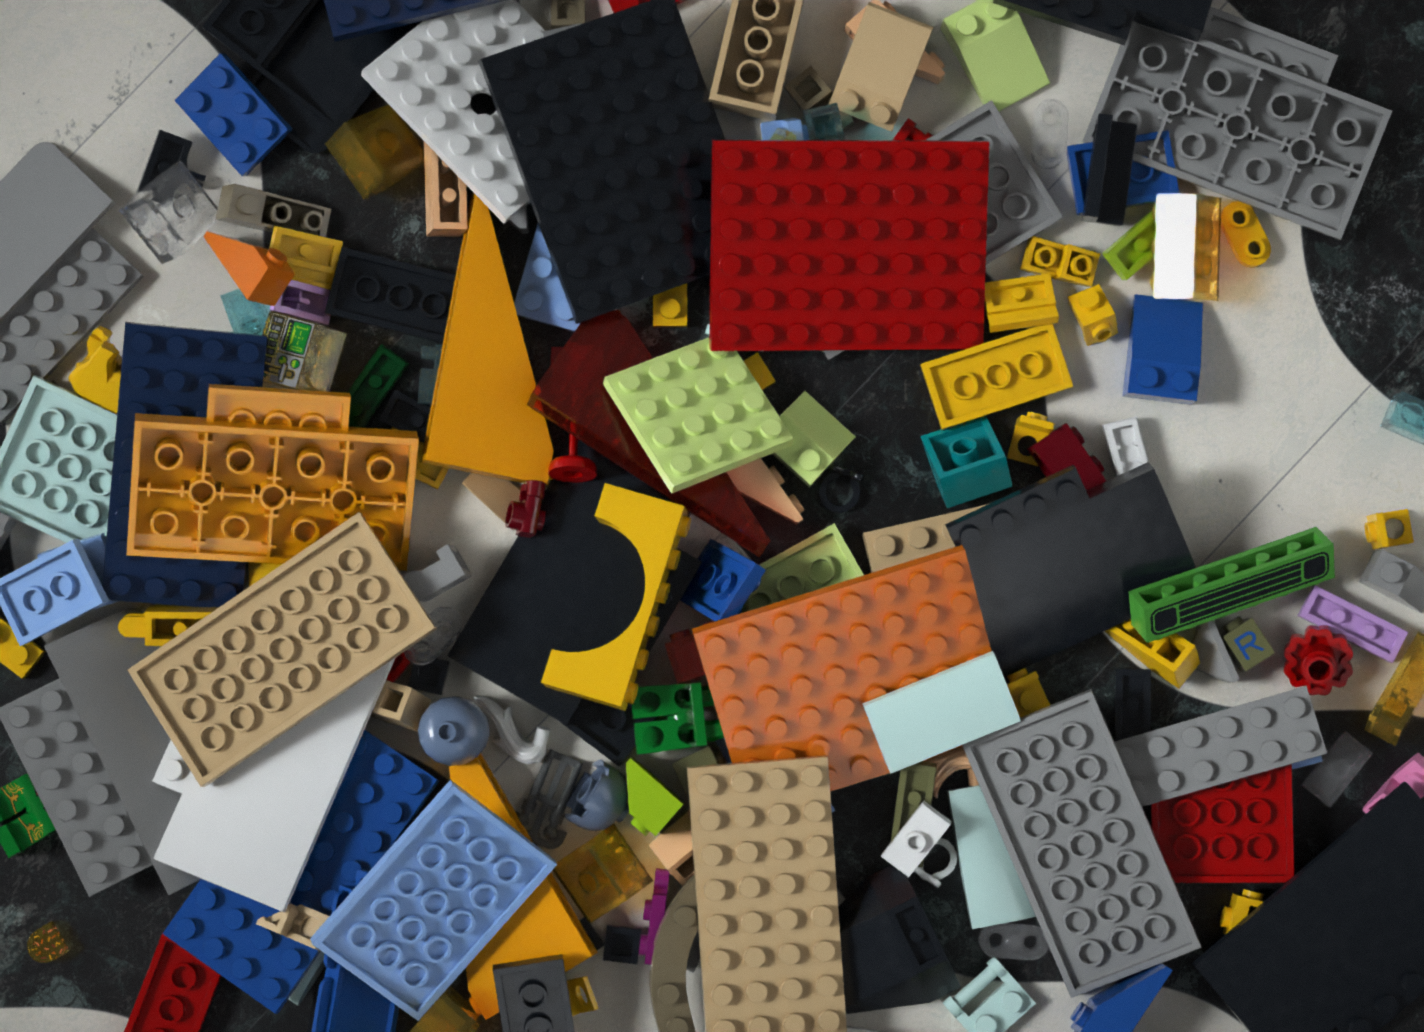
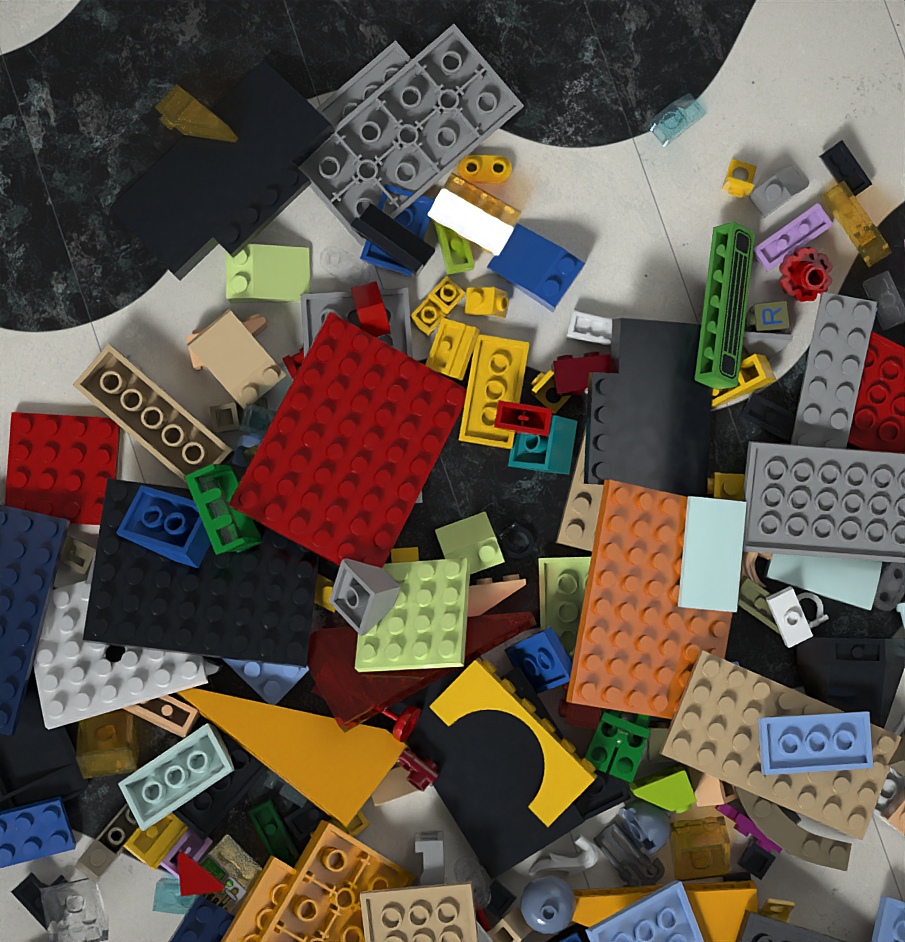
camera: 65 degrees left, 0 degrees up
orange slope [203,231,295,306] -> none
none -> blue slope [116,485,219,568]
none -> light aqua slope [118,723,234,831]
none -> red slope [178,851,226,896]
none -> green window [184,464,263,555]
none -> light grey slope [329,558,401,636]
none -> red slope [350,281,391,337]
none -> red slope [494,400,553,436]
none -> light blue plate [758,711,873,775]

